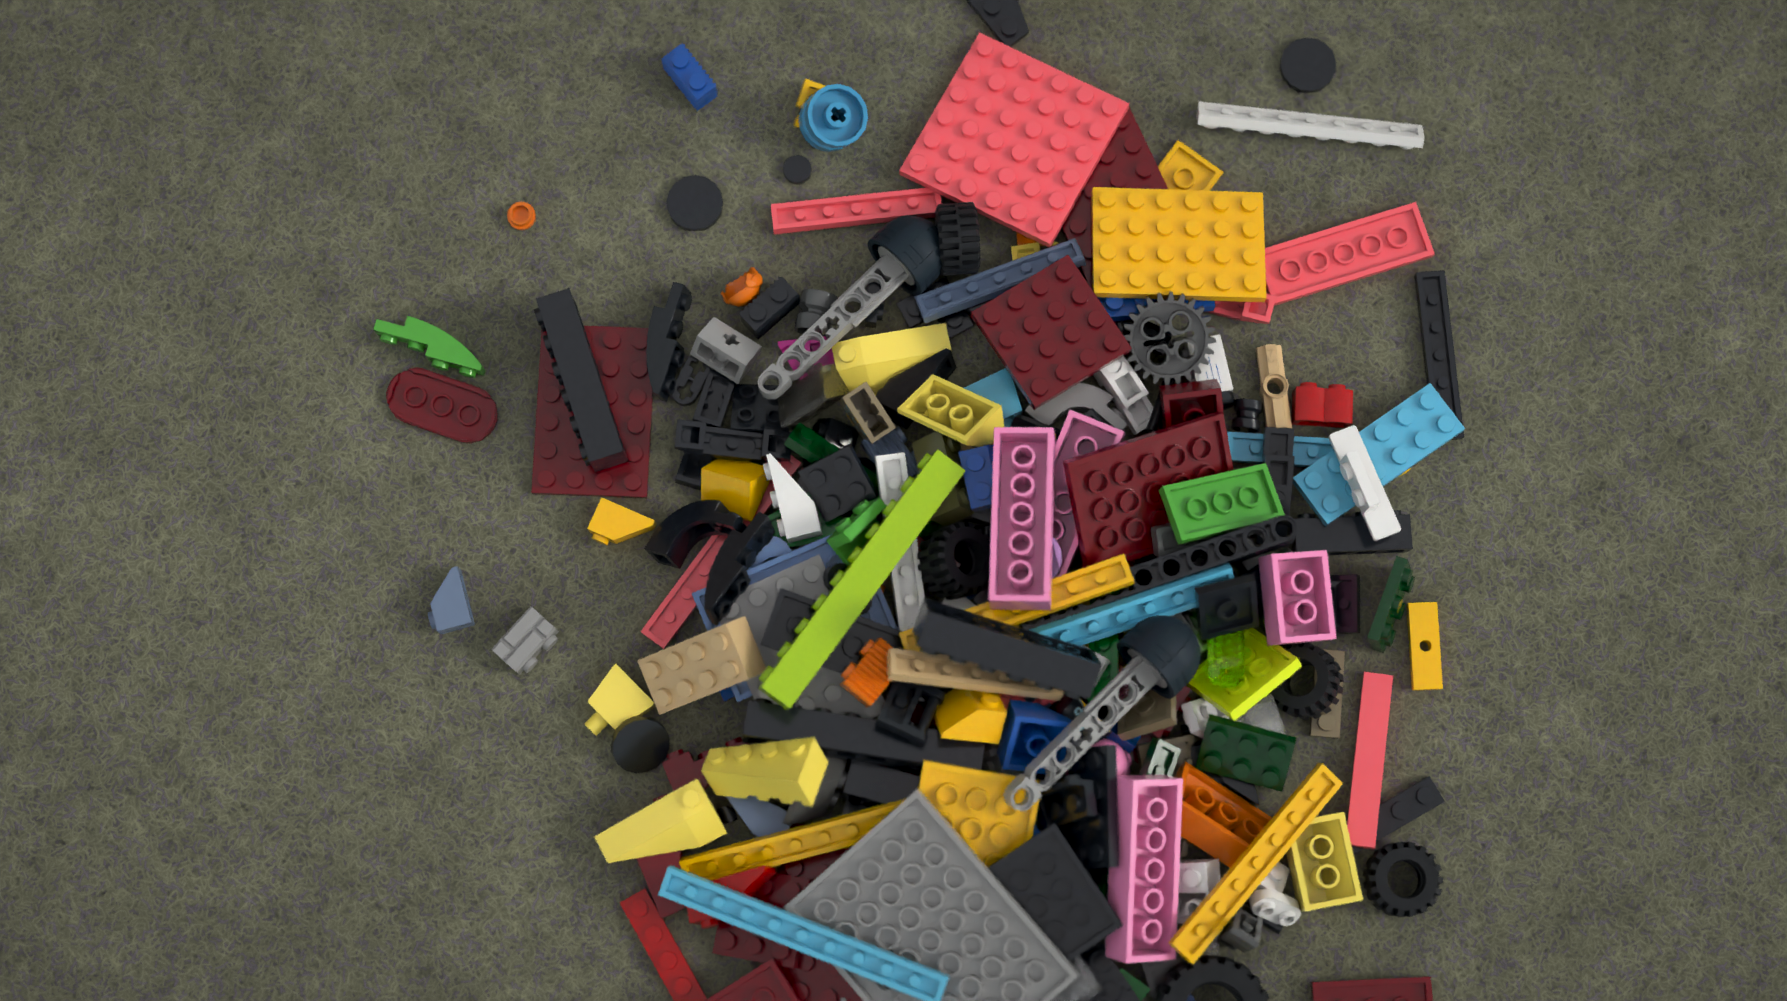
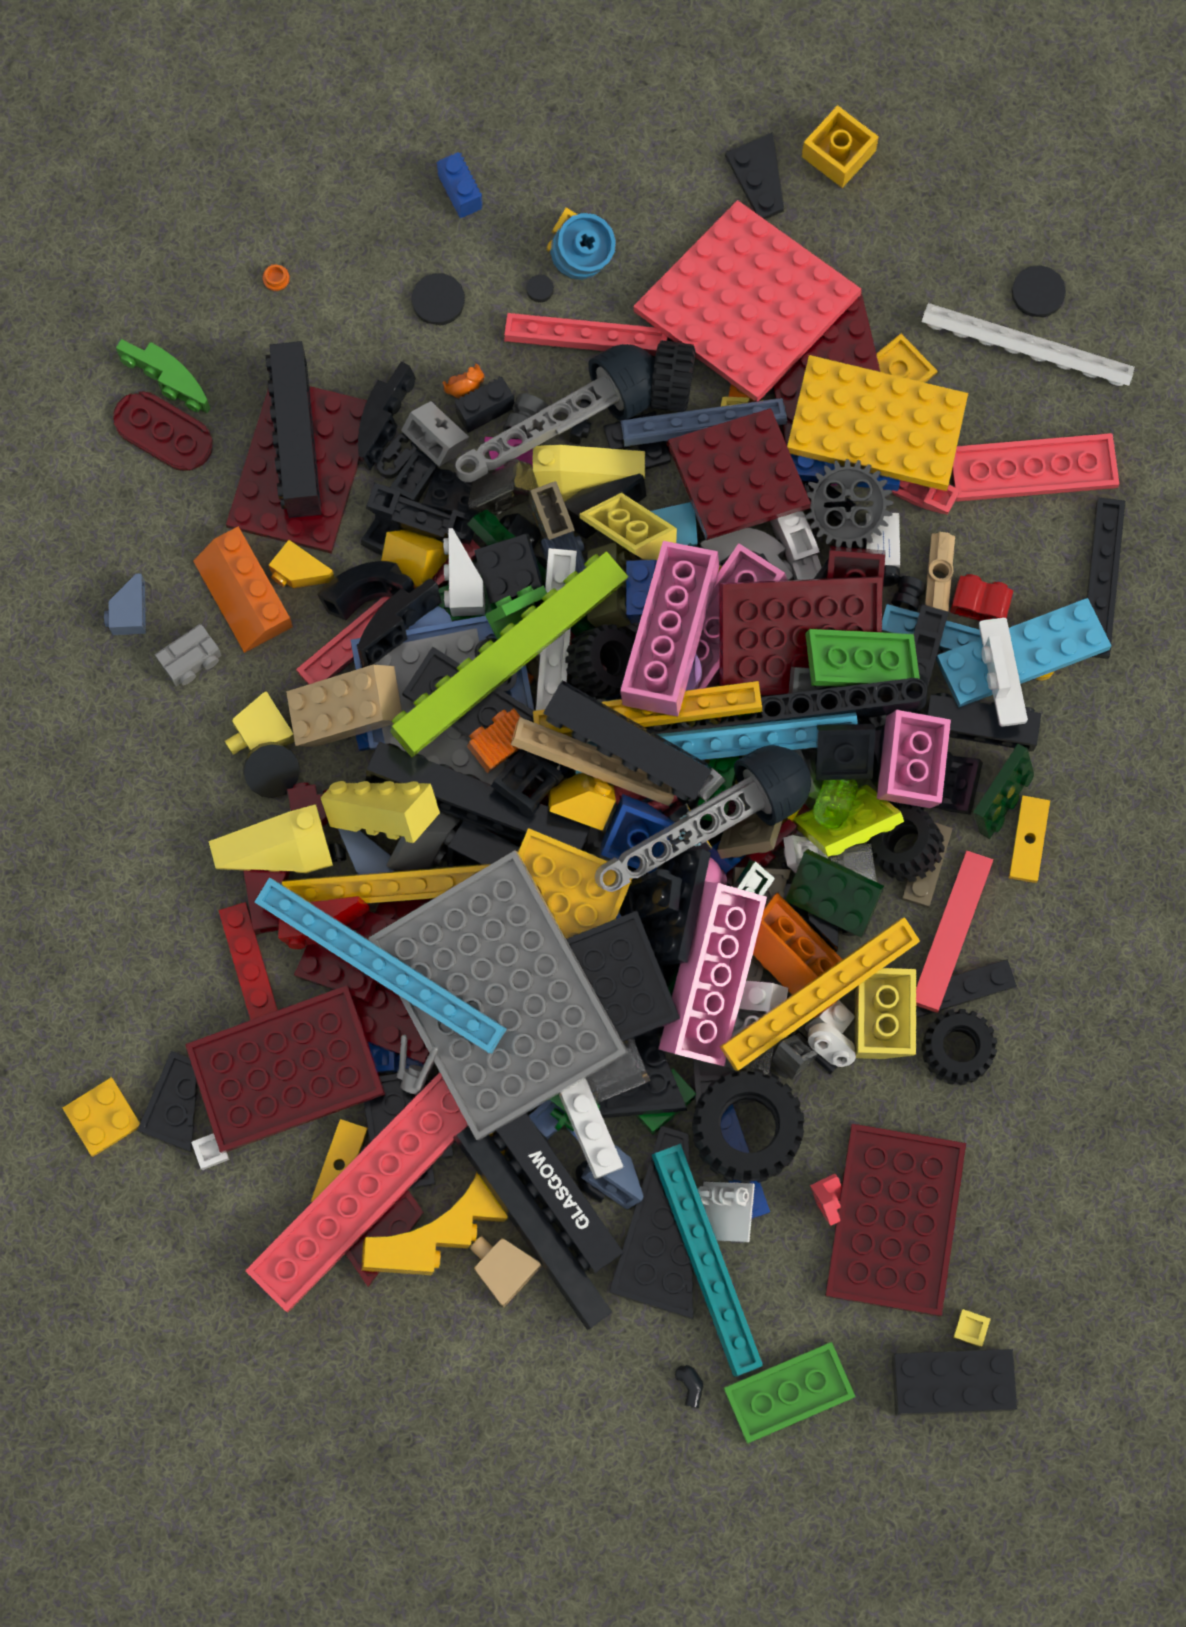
camera: 15 degrees right, 5 degrees down
none -> orange slope [193,526,293,653]

